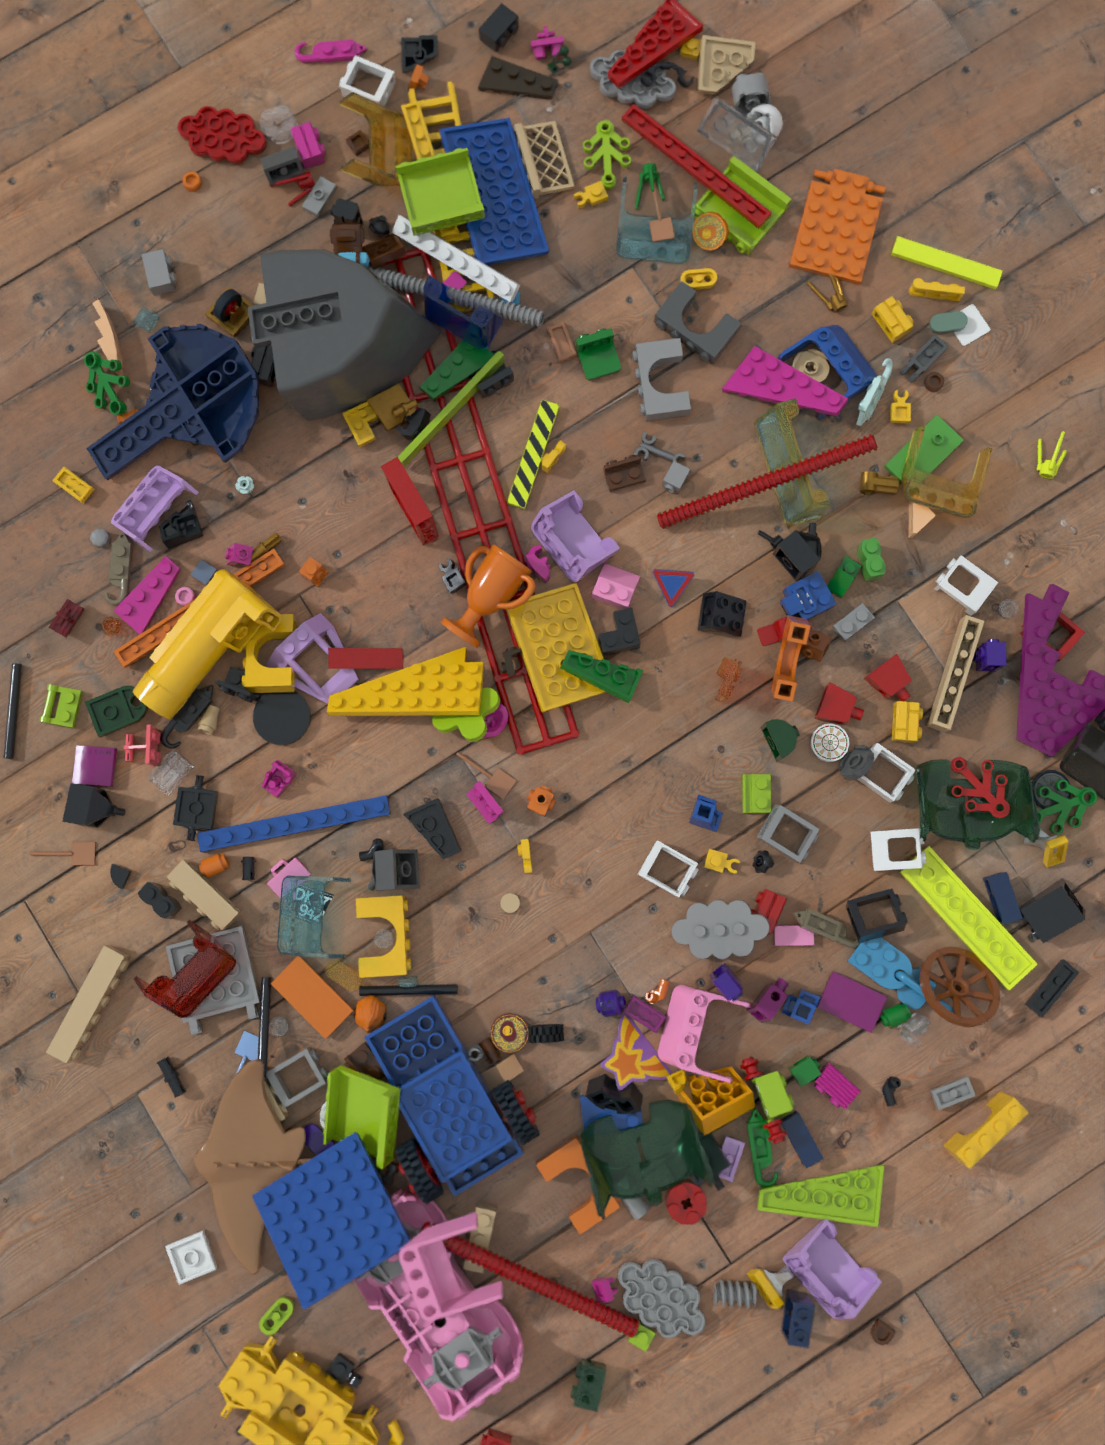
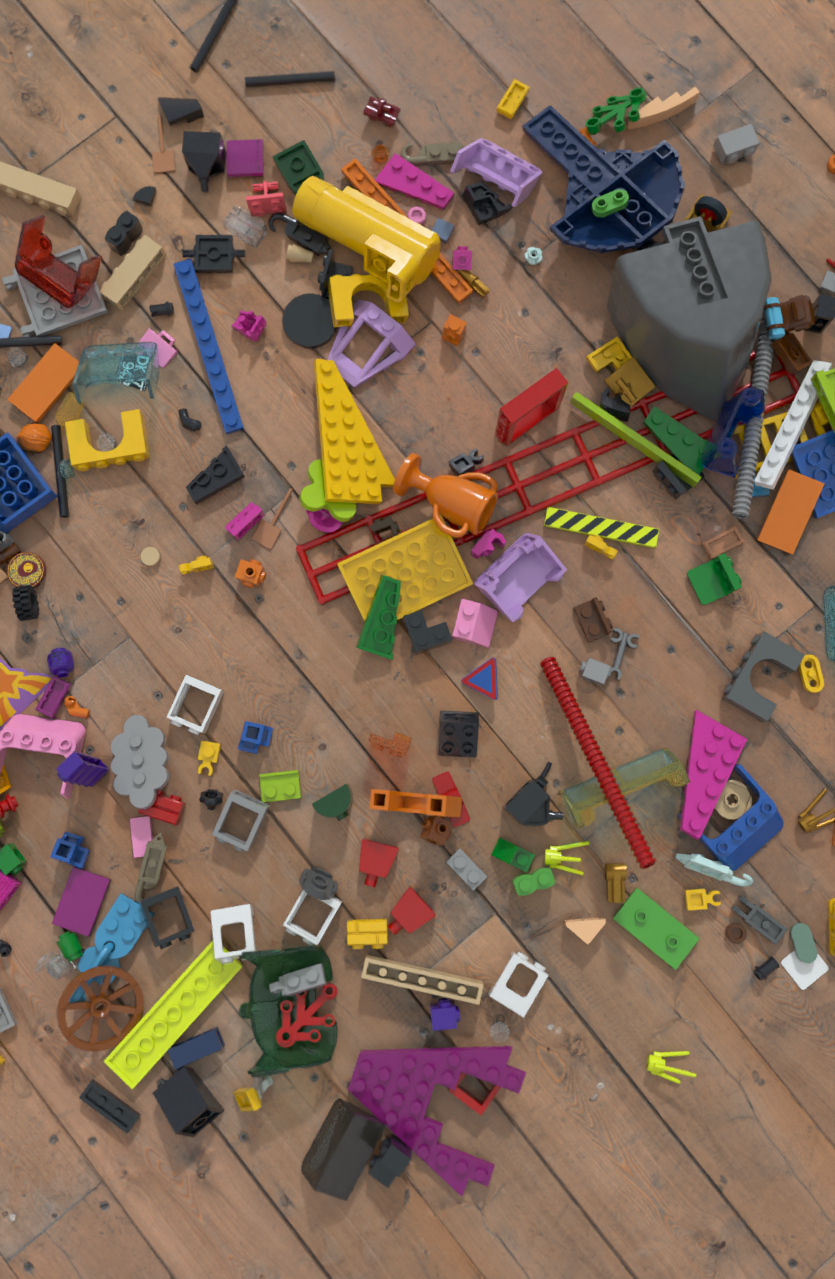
camera: 80 degrees right, 0 degrees up
lime plate [39,684,83,728] -> none
light grey tile [90,528,111,548] -> none
clear light blue tile [133,307,159,333] -> none
orange brick [199,853,230,878] -> none
red sticker [328,648,403,669] -> none
dark grey piece [367,849,420,891] -> none
black piece [369,215,390,237] -> none
dark pink sticker [440,271,467,290] -> none
light grey arch [632,338,691,421] -> none
magenta torso [746,978,789,1023] -> none
blue piece [780,571,837,620] -> none
white tile [810,724,849,762] -> none
yellow brick [871,296,914,343] -> none
clear yellow windscreen [902,426,992,519] -> none
green plant [1025,779,1097,834] -> none
dark grey wheel [1030,770,1071,809] -> none
none -> black slope [158,97,204,126]
none -> light grey hinge [269,964,327,996]
none -> neon yellow plant [545,841,590,875]
none -> bright green plate [592,189,629,217]
none -> black pin [753,956,780,981]
none -> orange tile [757,469,825,554]

